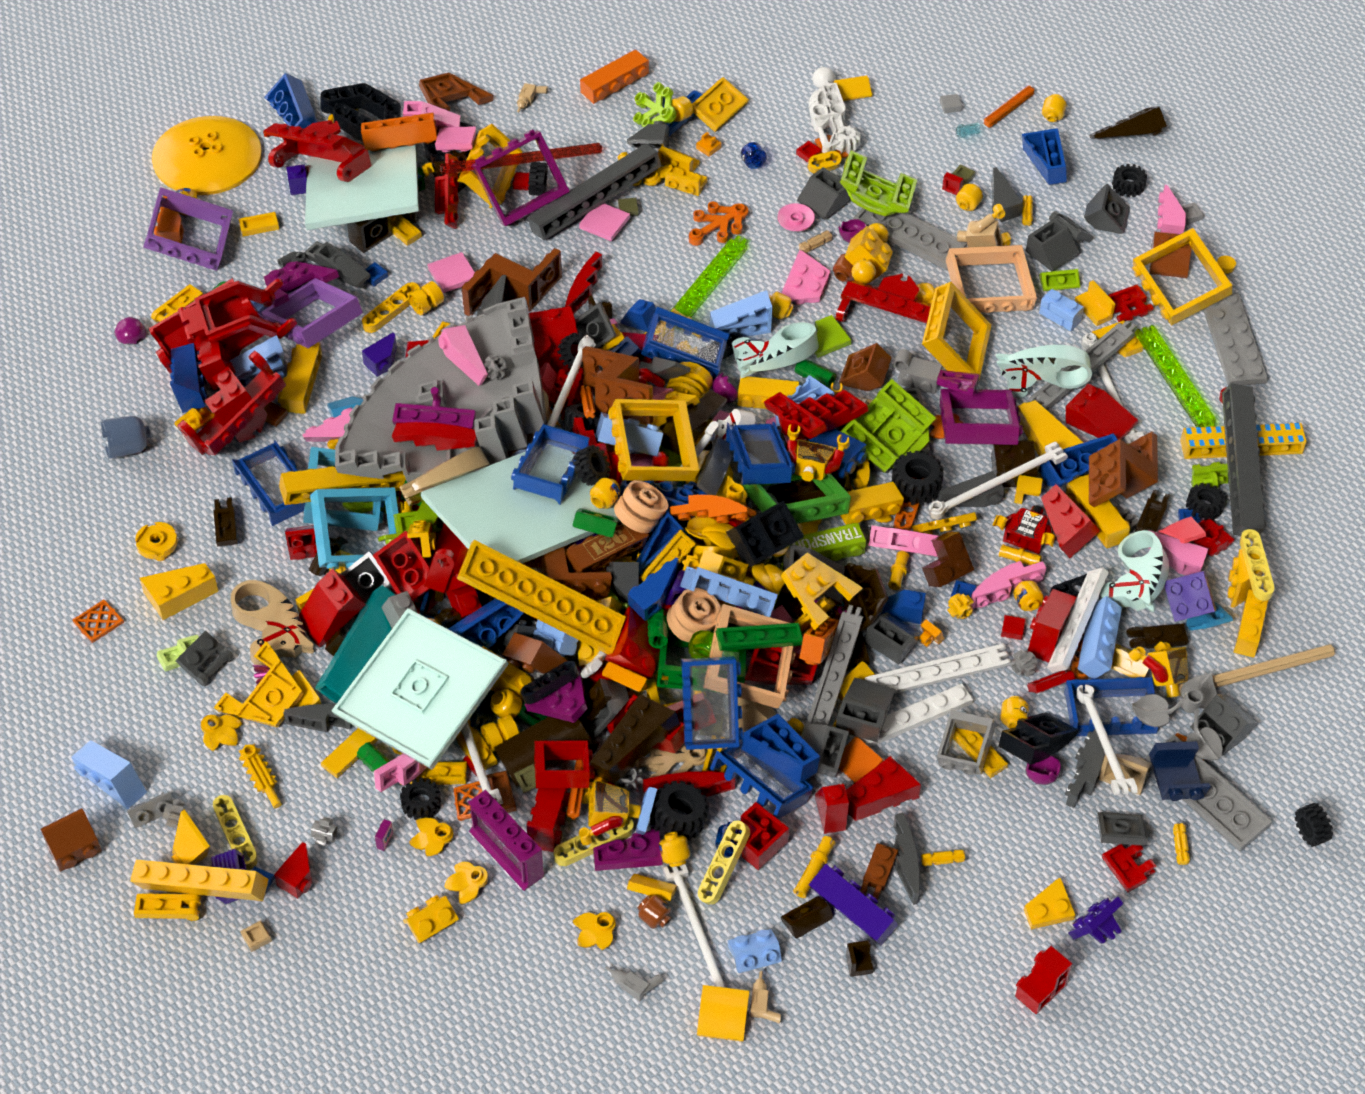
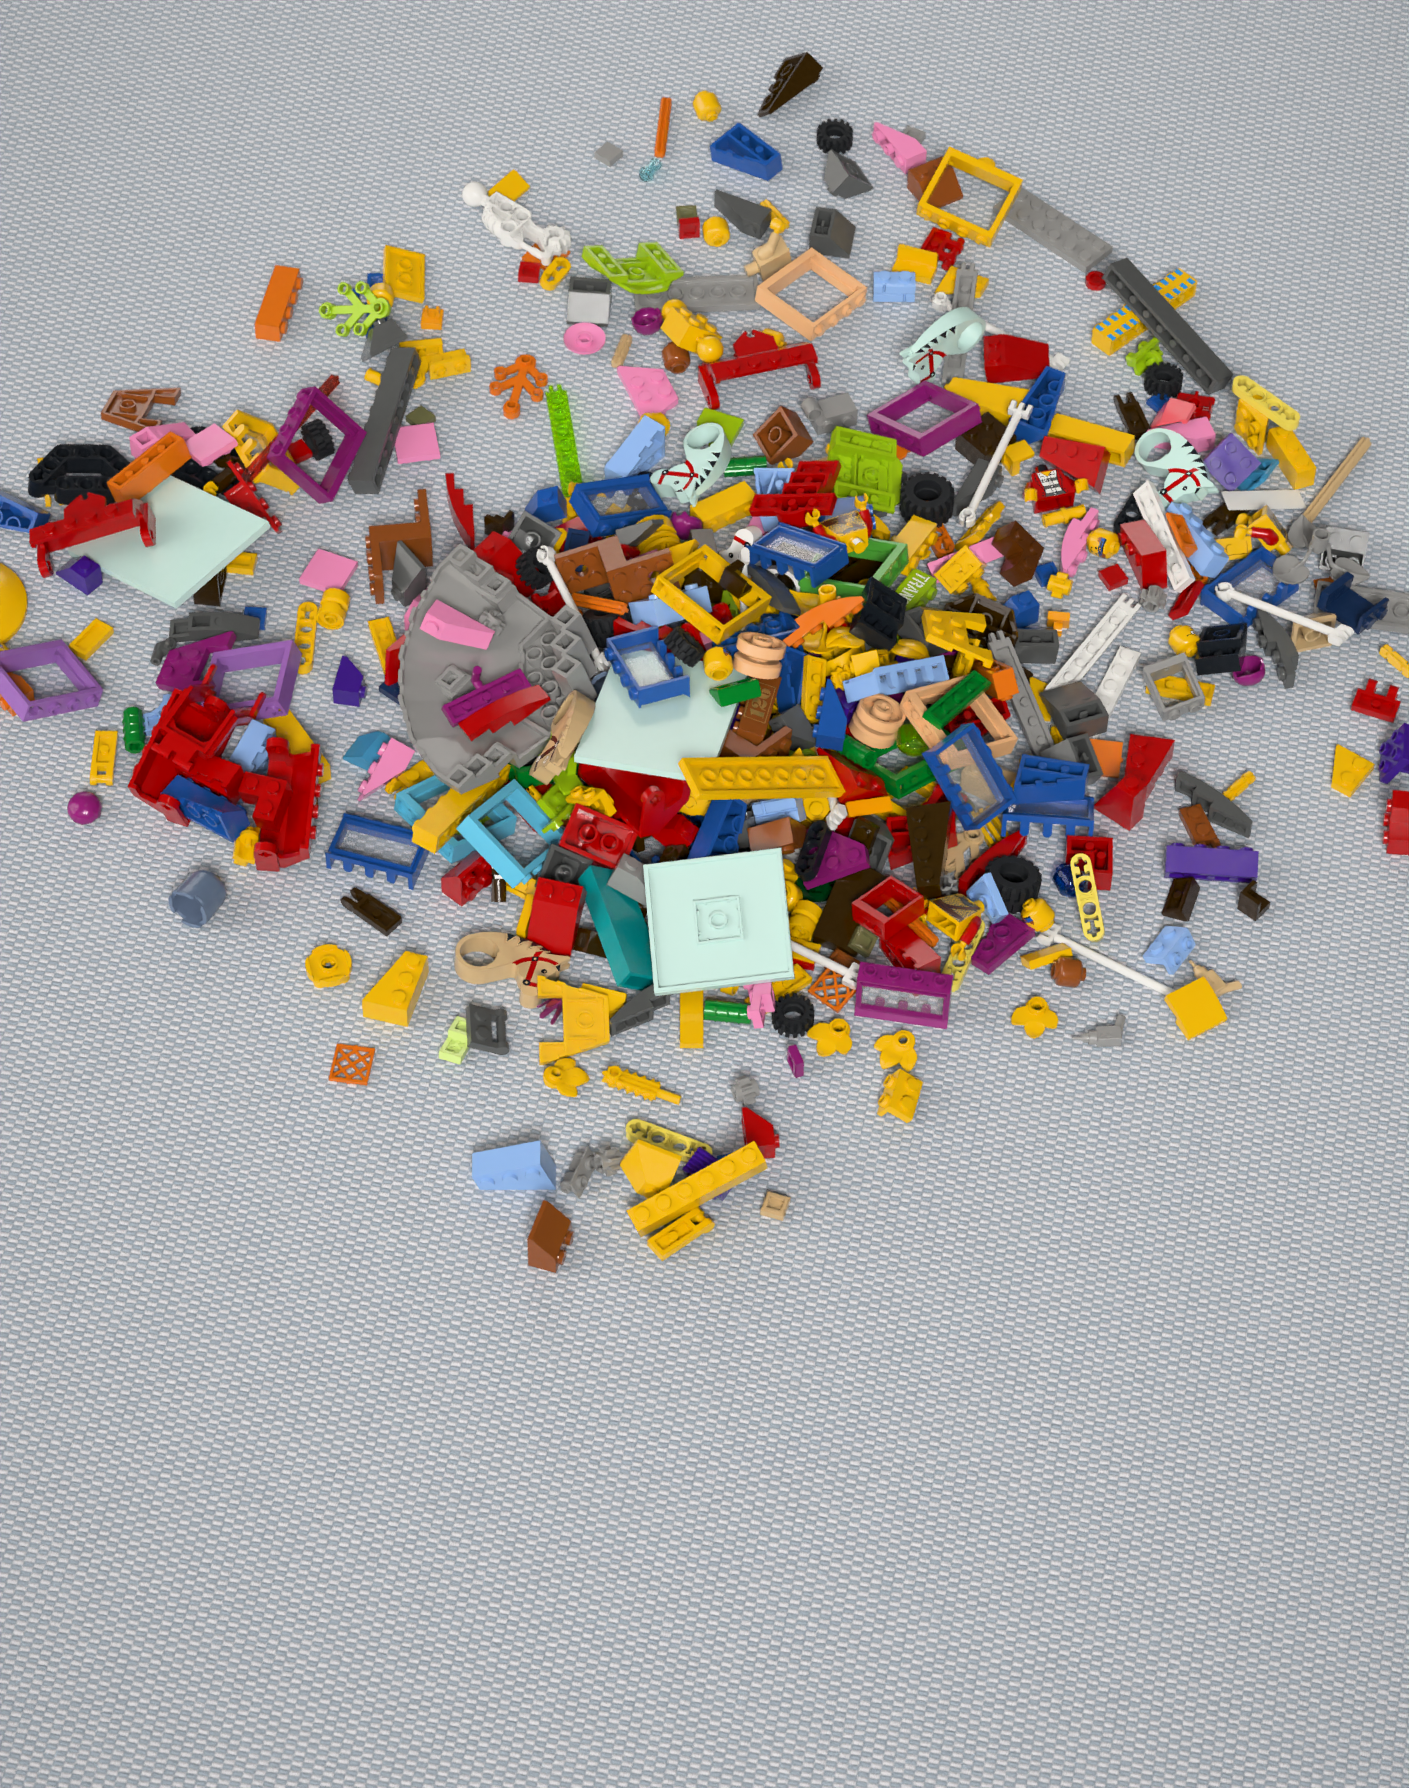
camera: 40 degrees left, 0 degrees up
tan piece [517,83,548,113] -> none
clear blue head [740,142,767,169] -> none
yellow pin [793,836,836,898] -> none
yellow window [922,282,992,380] -> none
magenta wing [937,370,979,396] -> none
lime slope [1039,269,1081,291] -> none
dark grey plate [1049,211,1094,243] -> none
dark orange bracket [1089,432,1158,507] -> none
dark grey plate [1097,812,1147,846] -> none
clear neon green hinge [1135,325,1216,427] -> none
none -> dark brown panel [718,559,752,599]
none -> yellow bracket [934,545,987,595]
none -> orange slope [1165,512,1197,558]
none -> white sticker [1221,490,1306,510]

